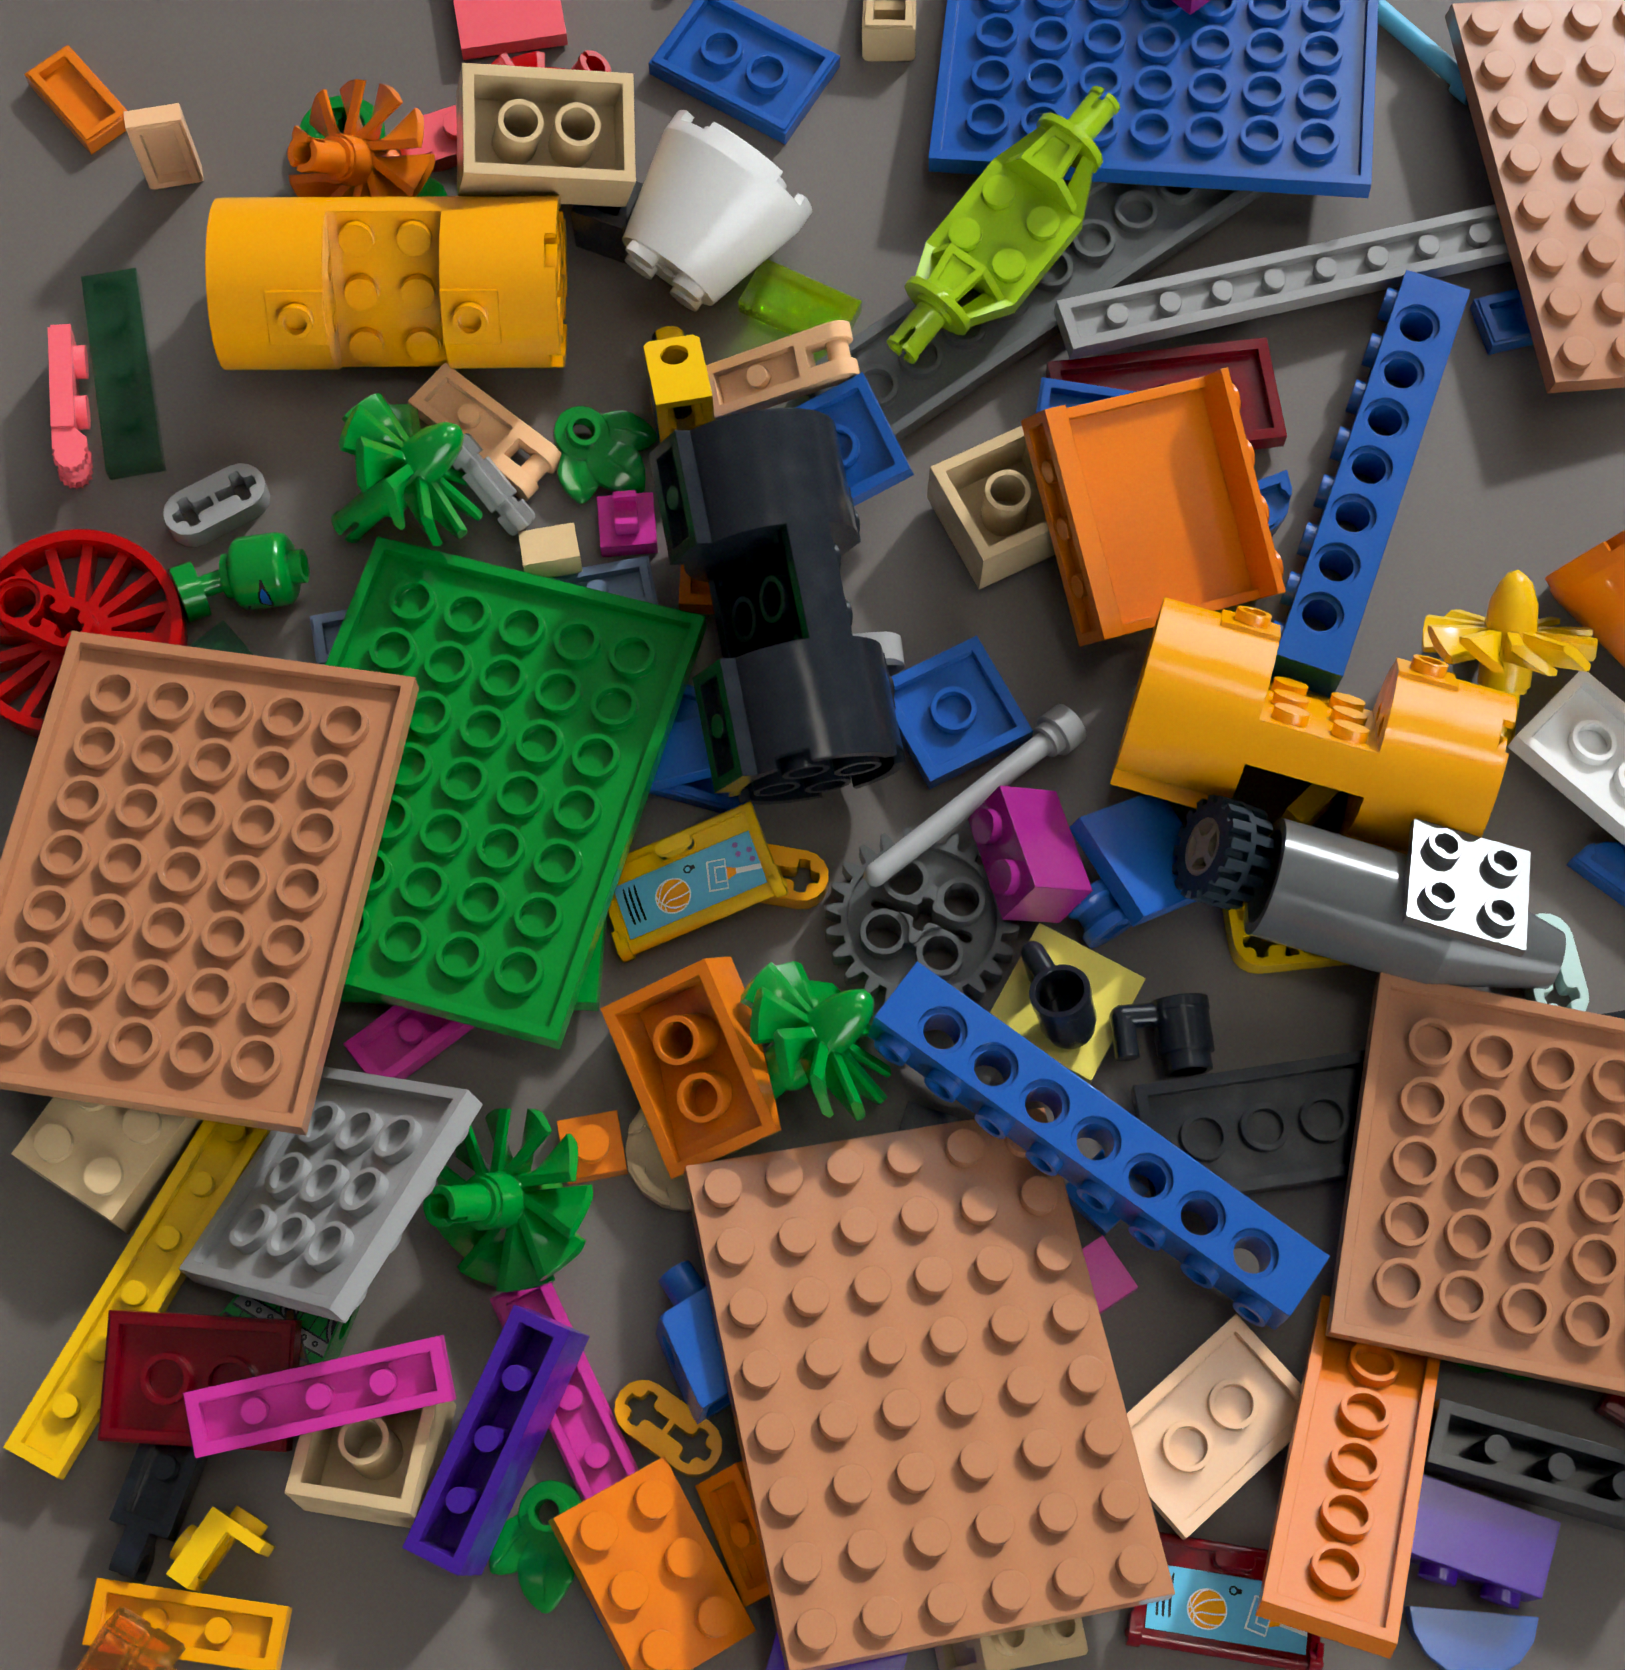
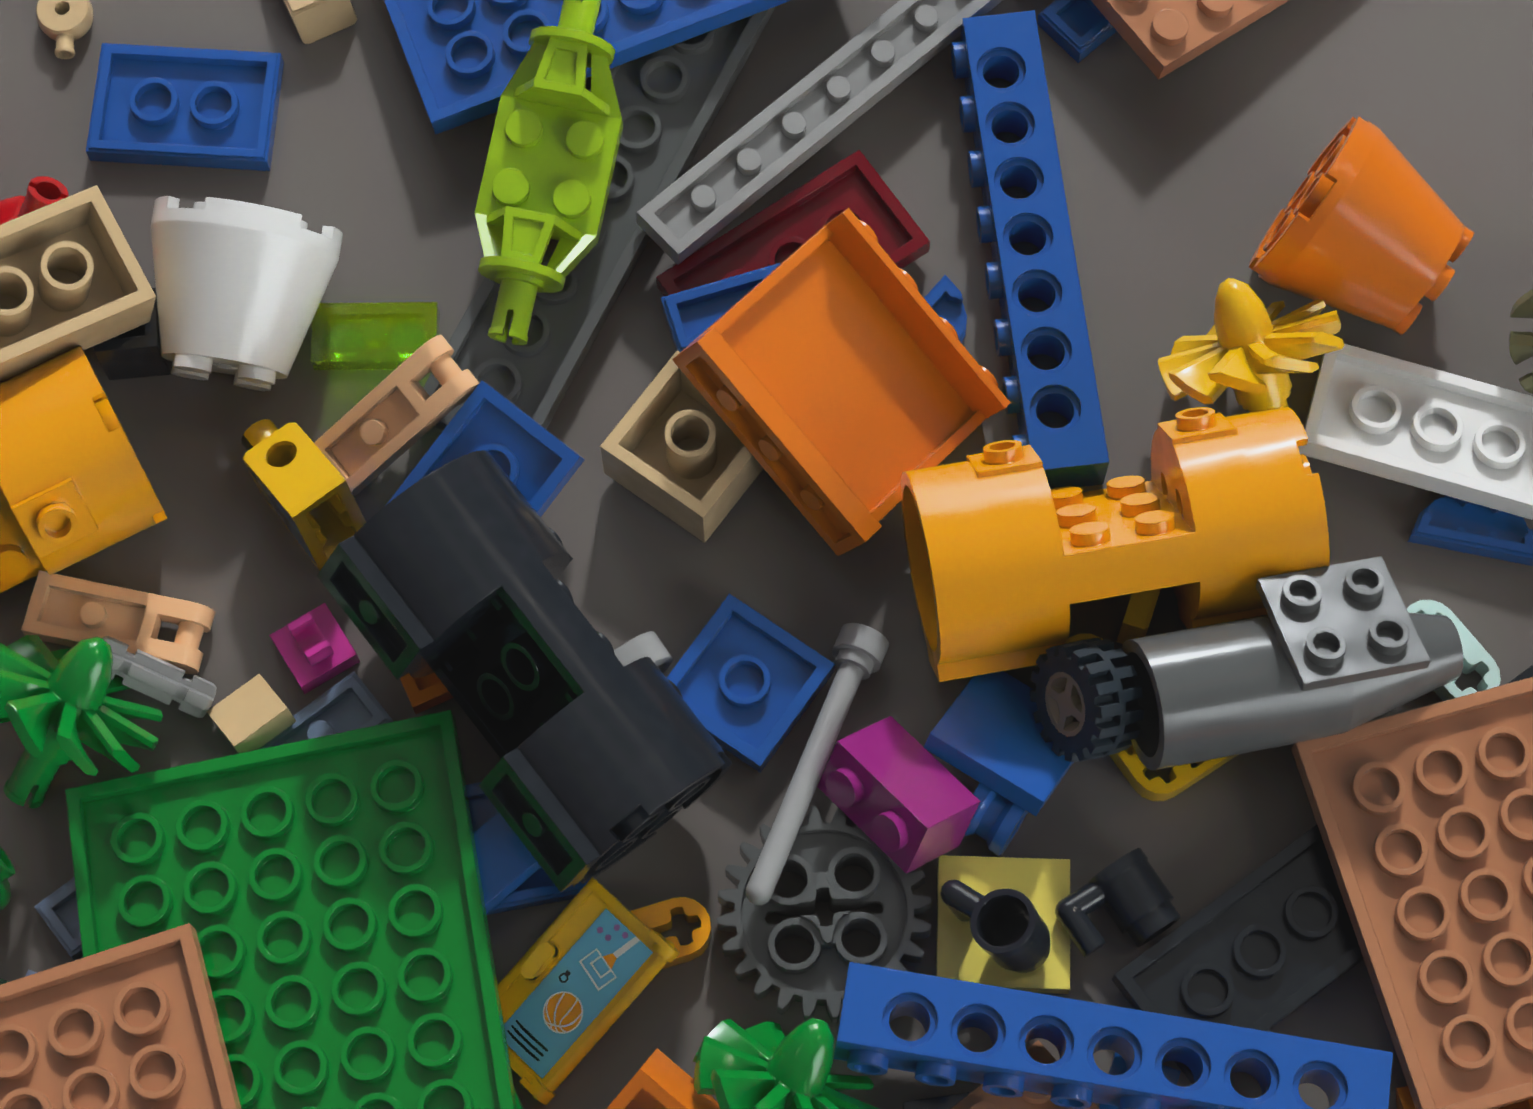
camera: 25 degrees left, 0 degrees up
green plate [553,406,657,505] -> none

